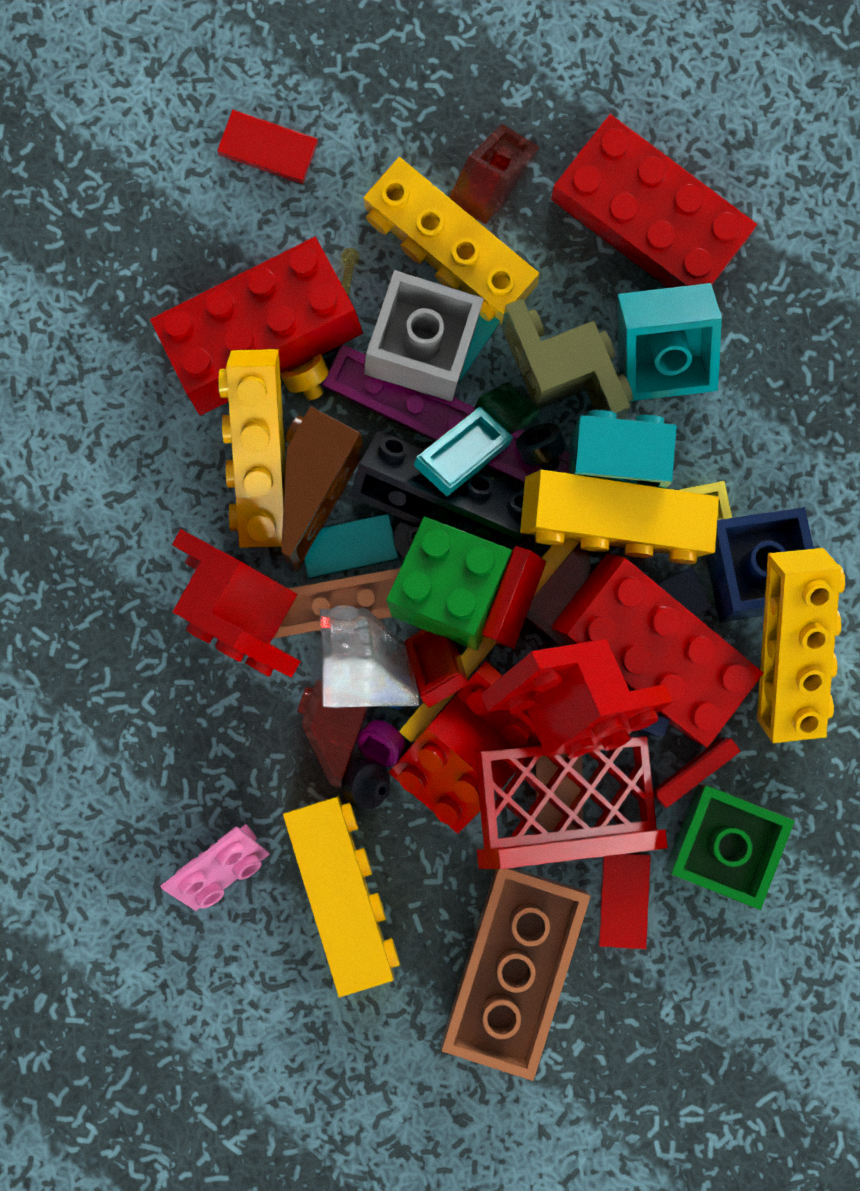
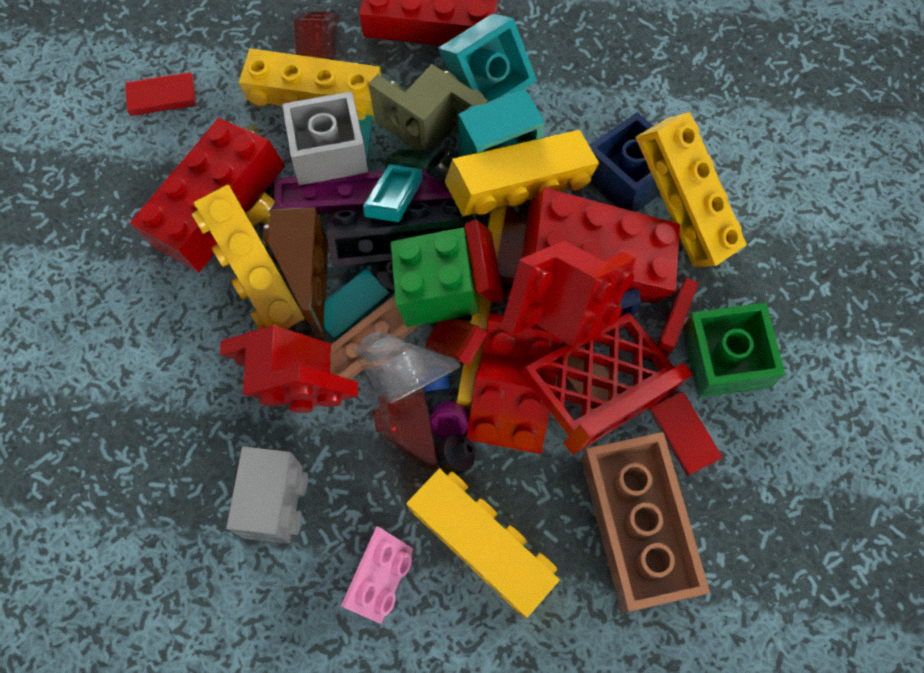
camera: 30 degrees left, 15 degrees down
none -> light grey brick [226,447,308,544]

